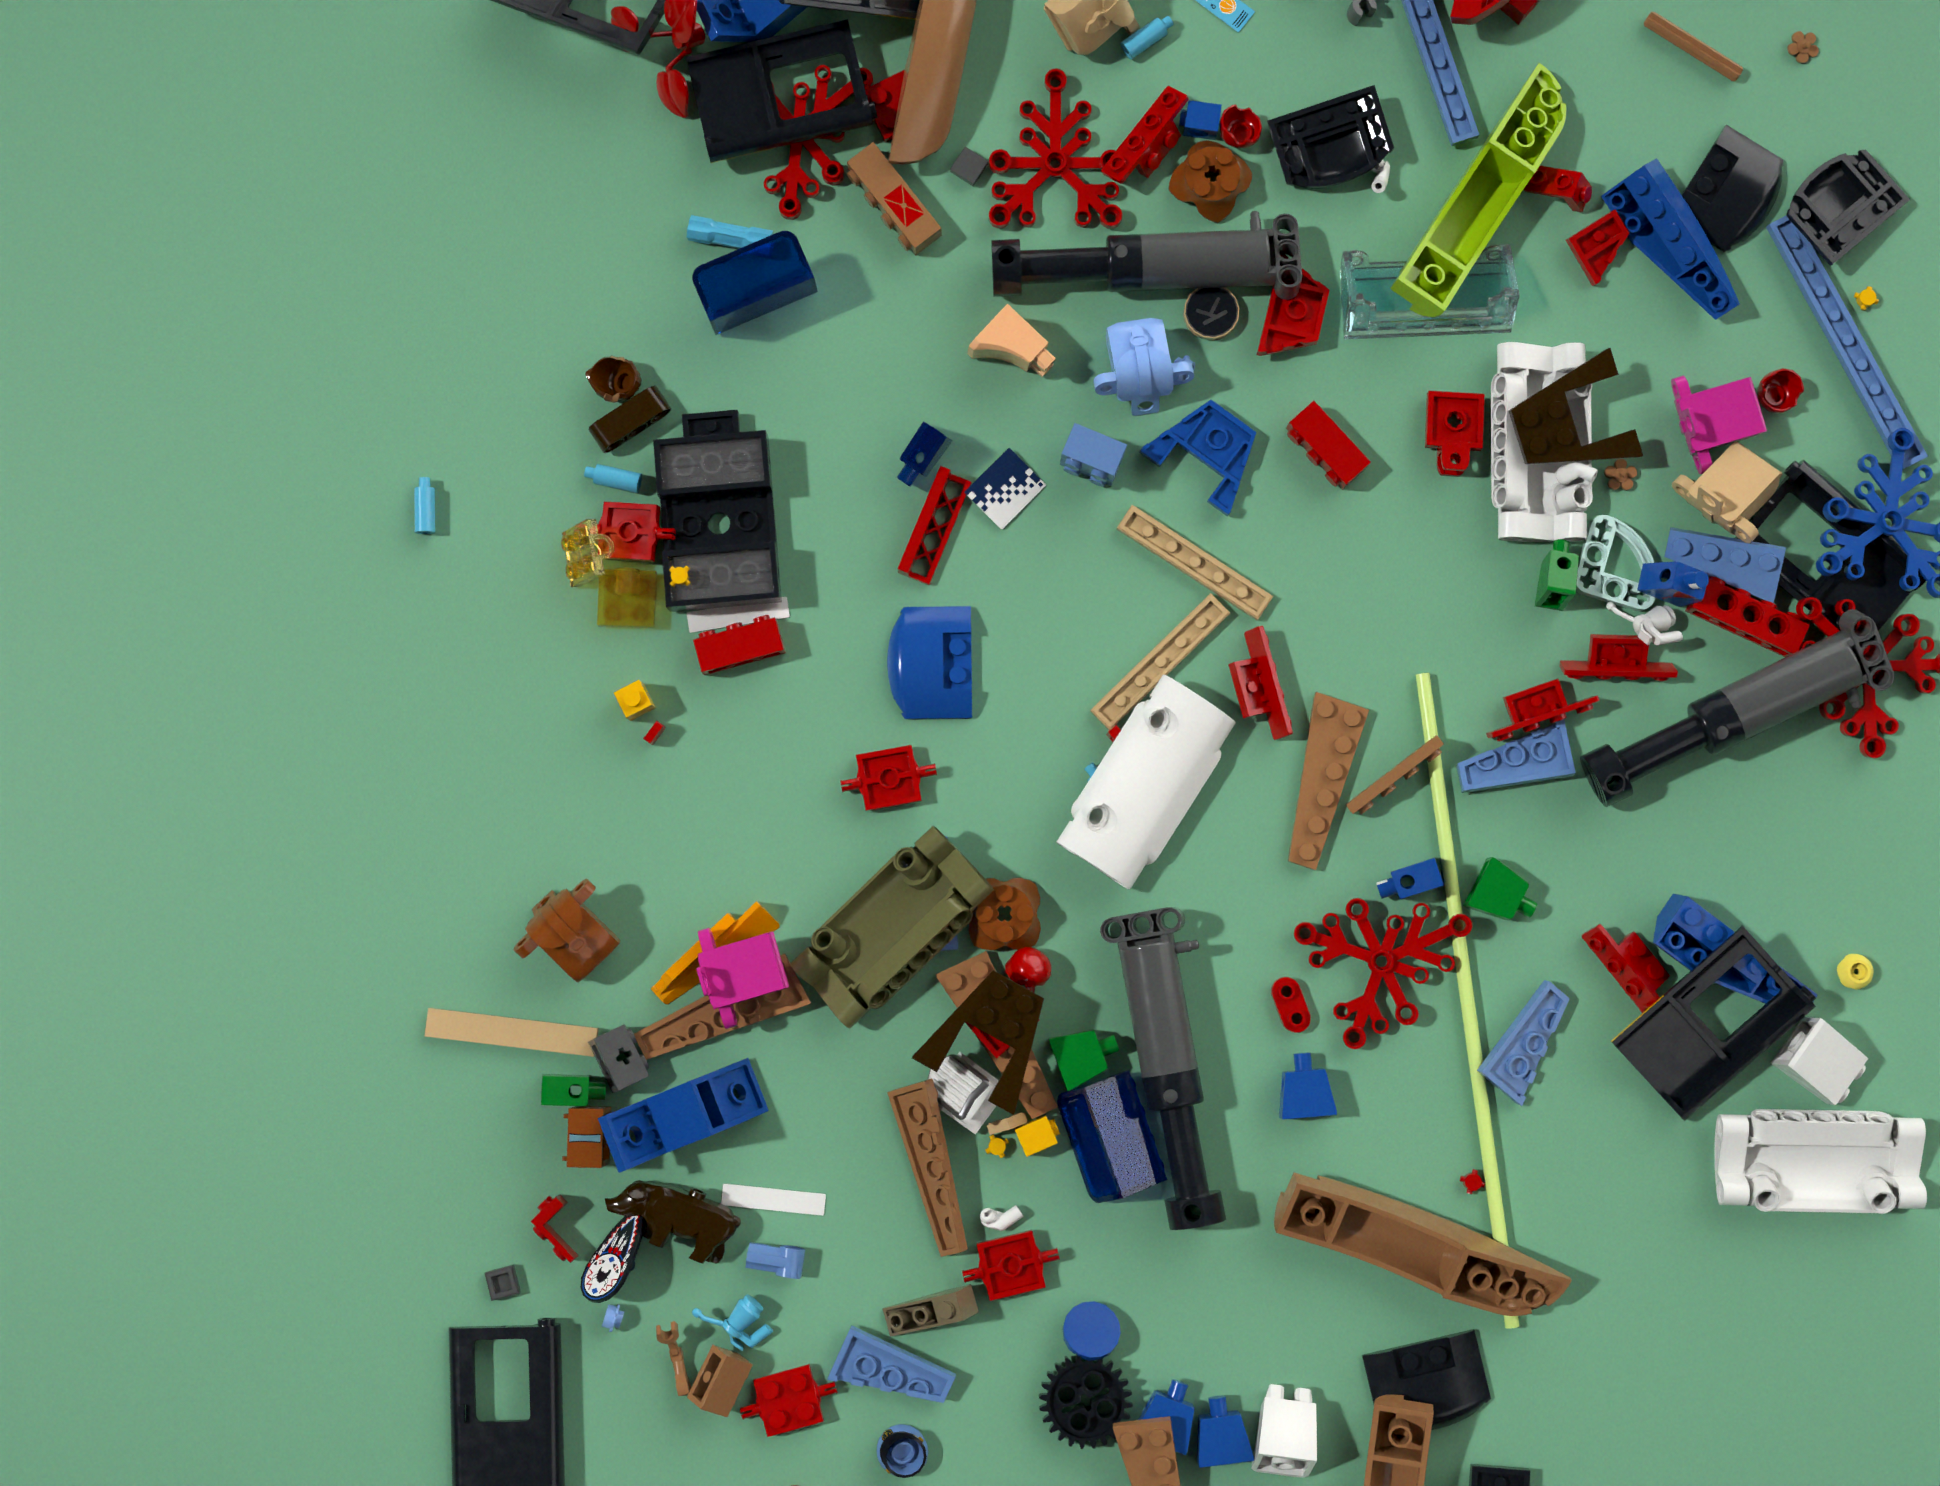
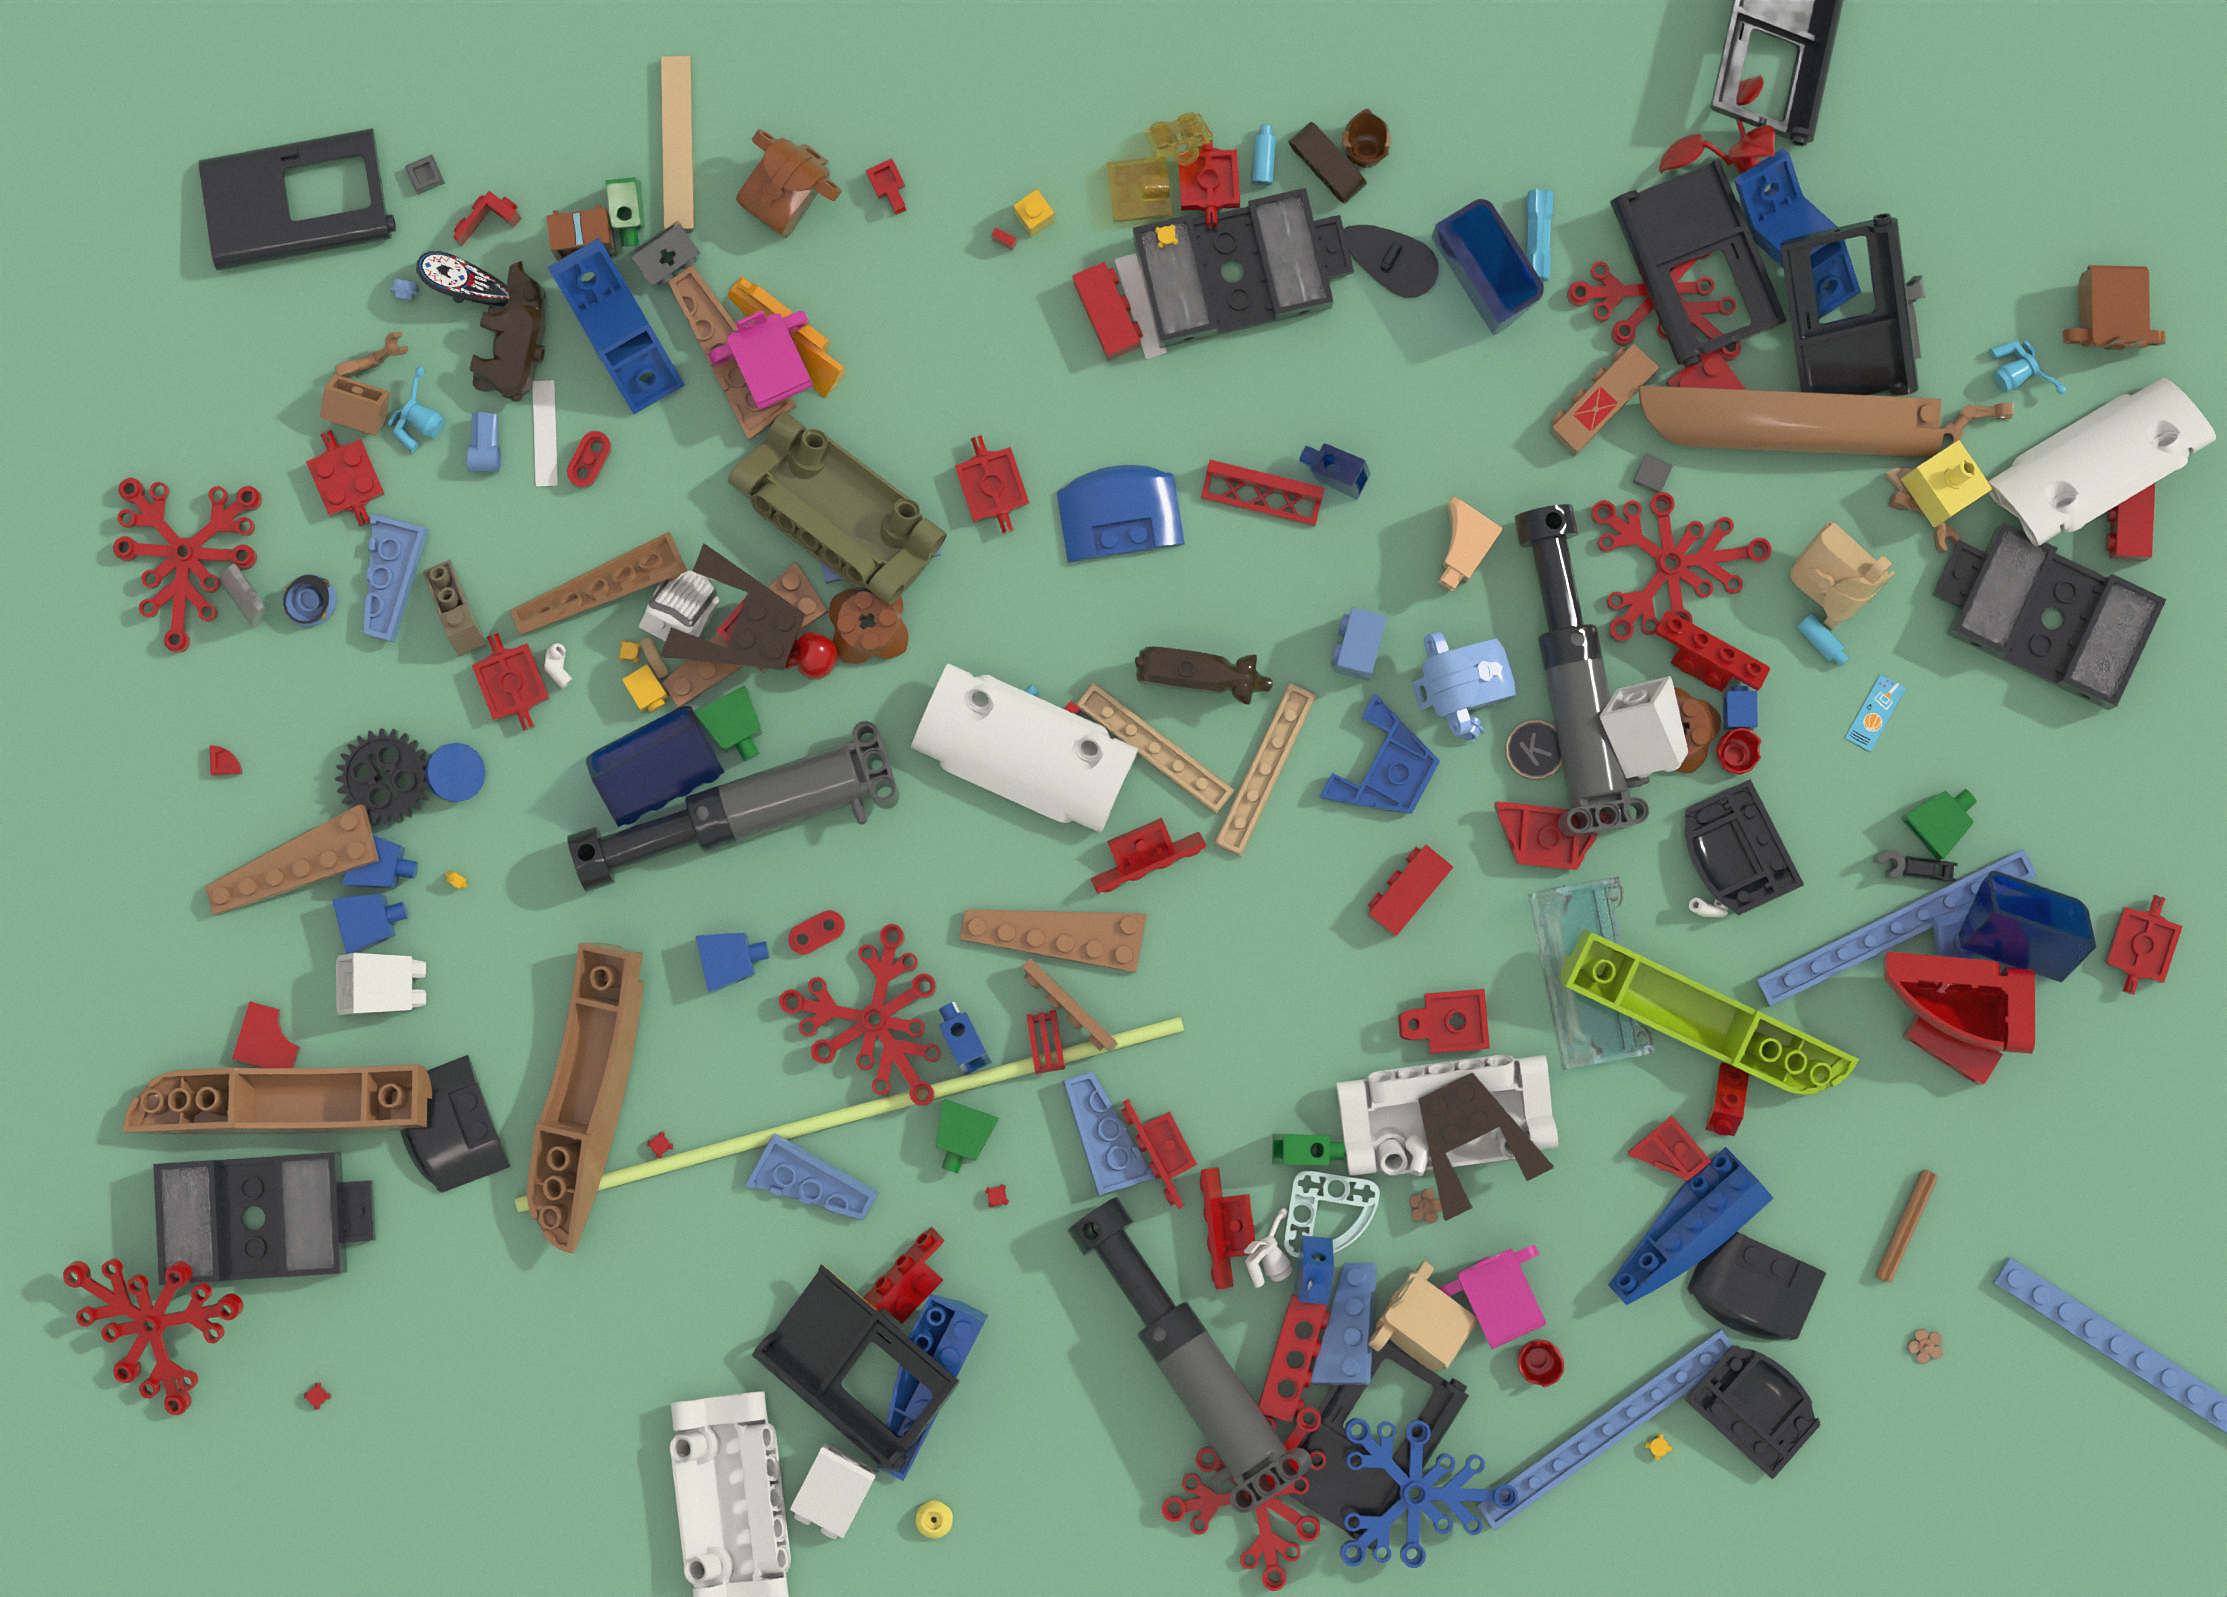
camera: 80 degrees right, 0 degrees up
sticker [965,448,1046,529] -> none
none -> yellow piece [445,870,468,890]
none -> red plate [567,431,611,488]
none -> red plate [865,158,906,215]
none -> red piece [985,1184,1009,1209]
none -> red tile [1026,1010,1065,1074]
none -> dark brown animal [1135,646,1273,705]
none -> black shield [1344,225,1439,298]
none -> white slope [1599,676,1688,778]

